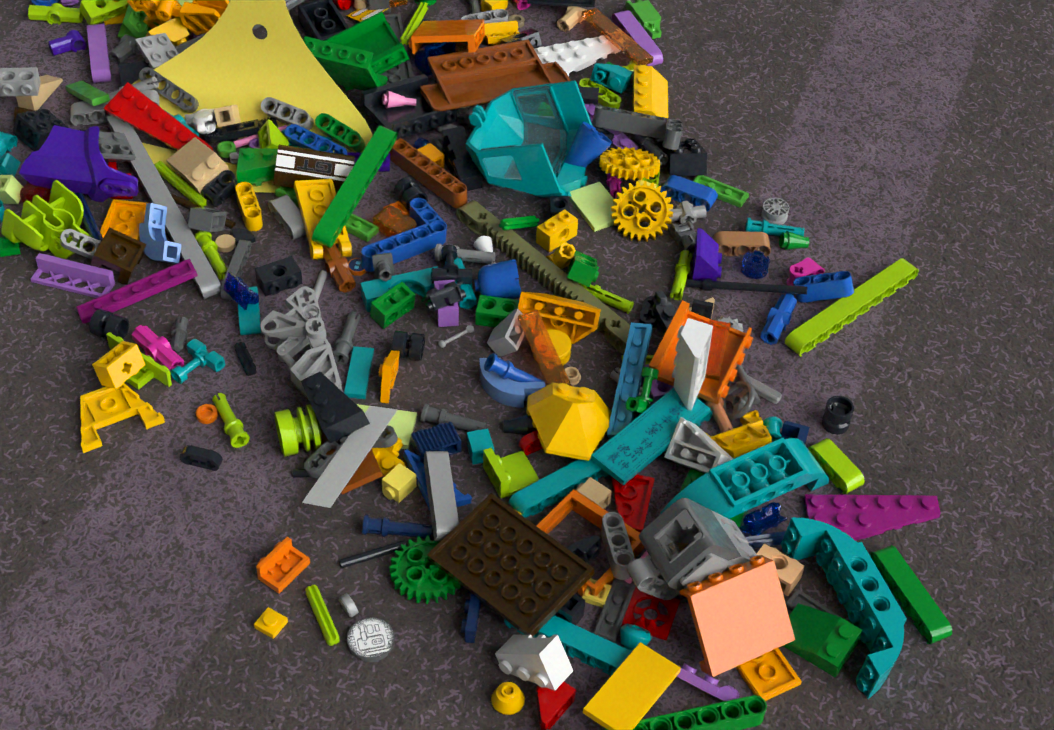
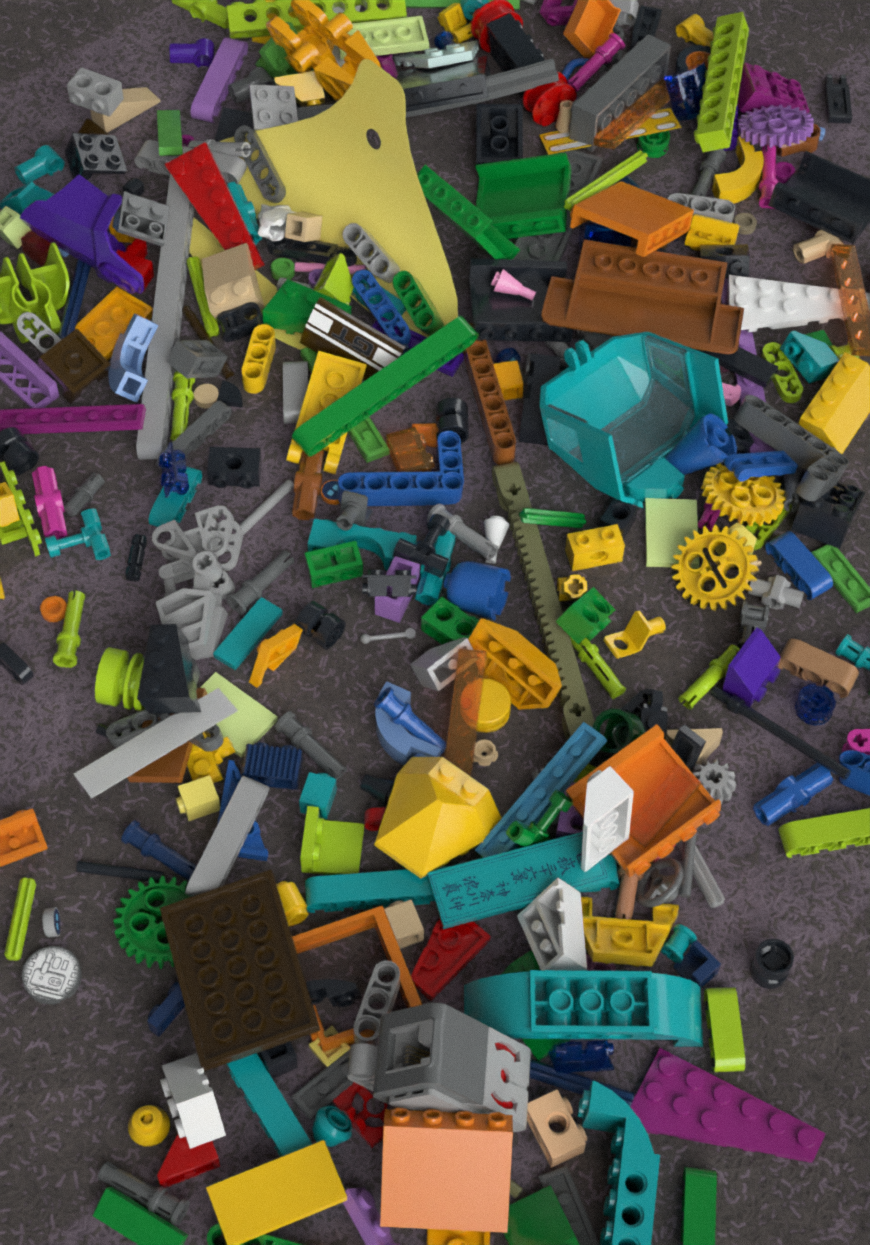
camera: 30 degrees right, 10 degrees up
none -> dark green piece [592,709,645,755]
none -> yellow bracket [603,610,665,659]
none -> blue plate [724,451,798,482]

